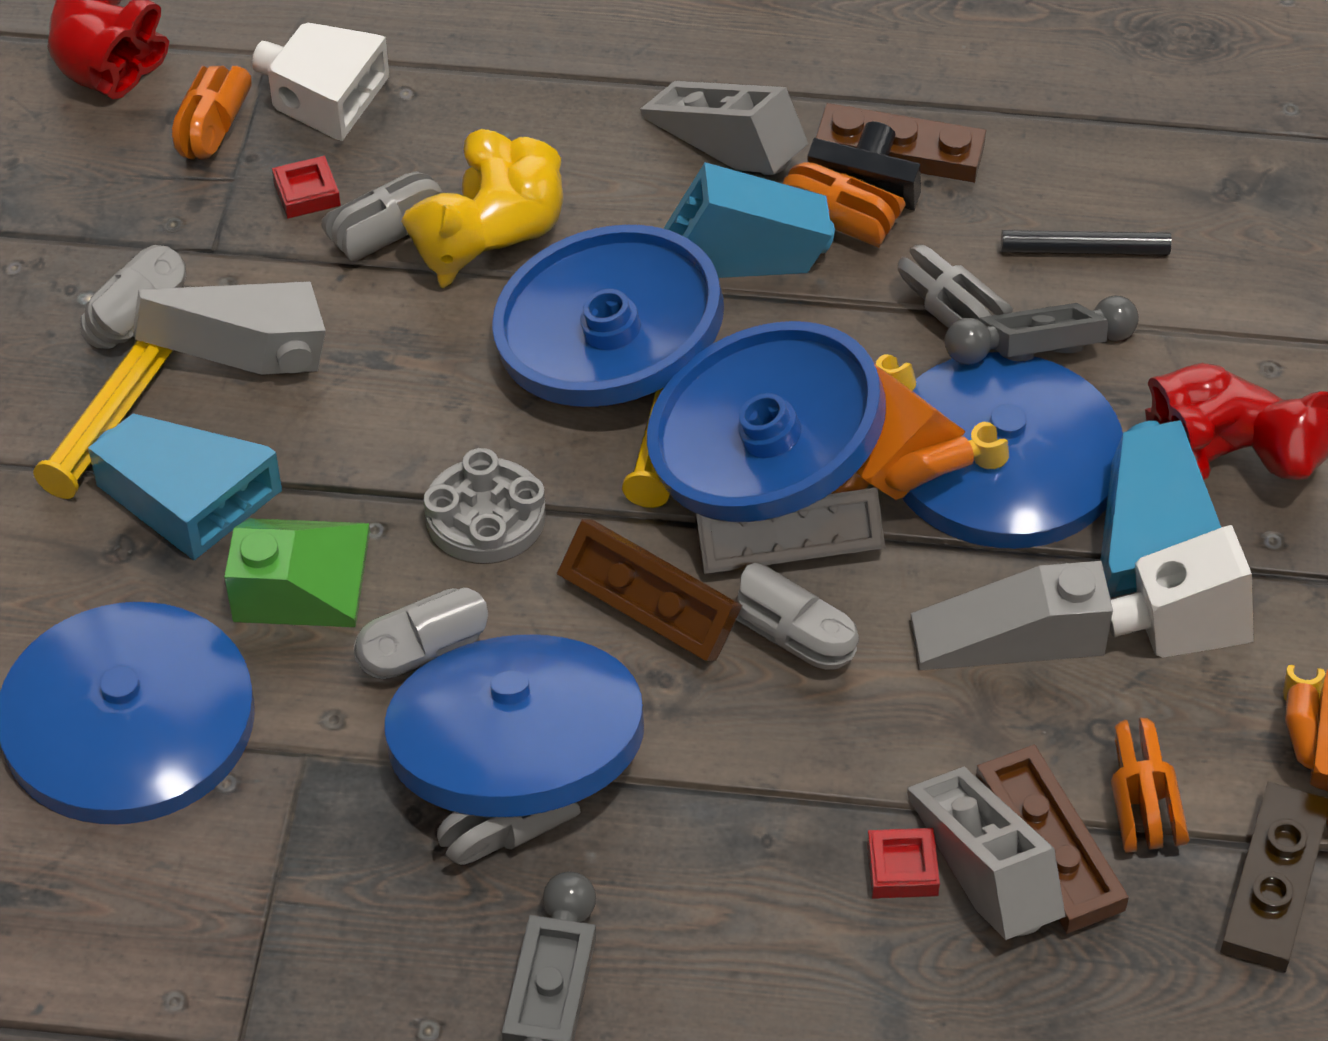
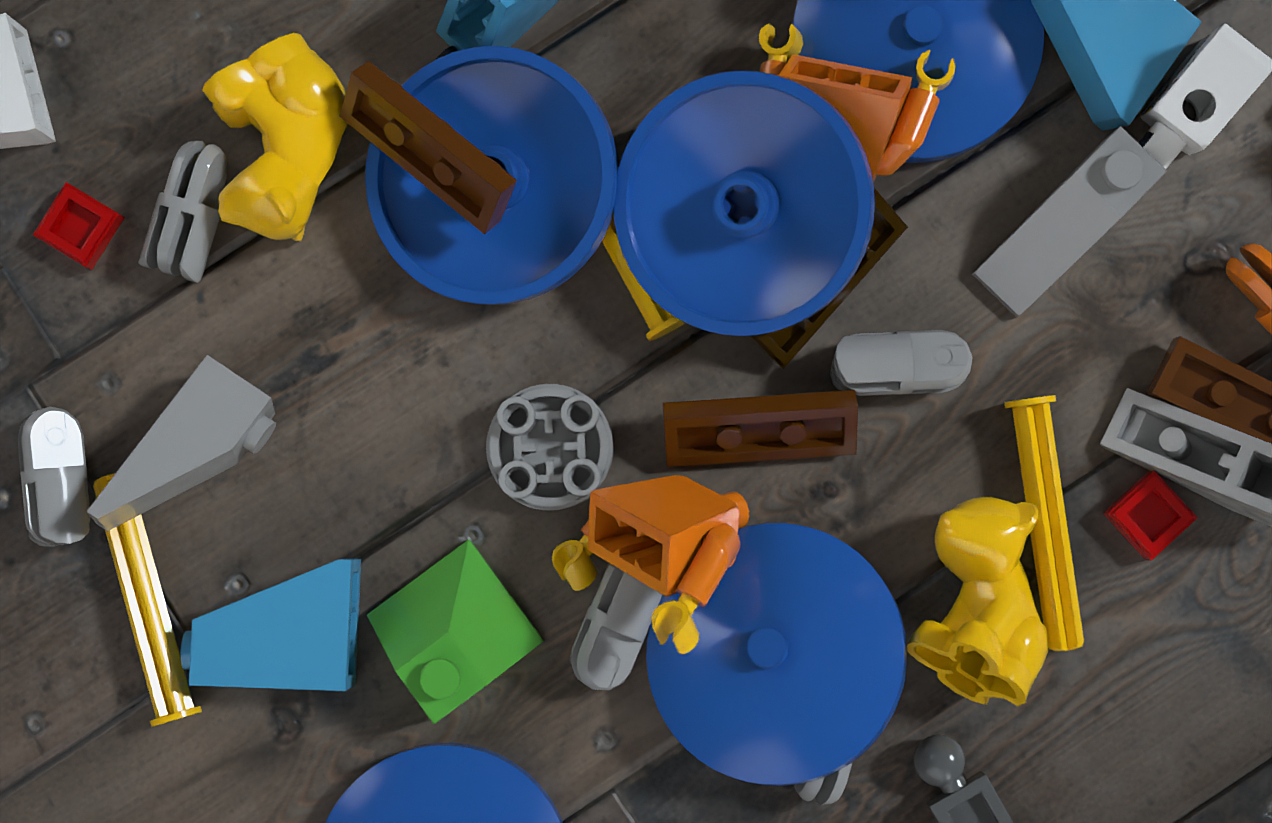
camera: 35 degrees left, 35 degrees up
none -> reddish brown plate [339,61,517,235]
none -> orange torso [552,475,749,654]
none -> yellow animal [907,497,1048,706]
none -> yellow axle [1004,395,1084,651]

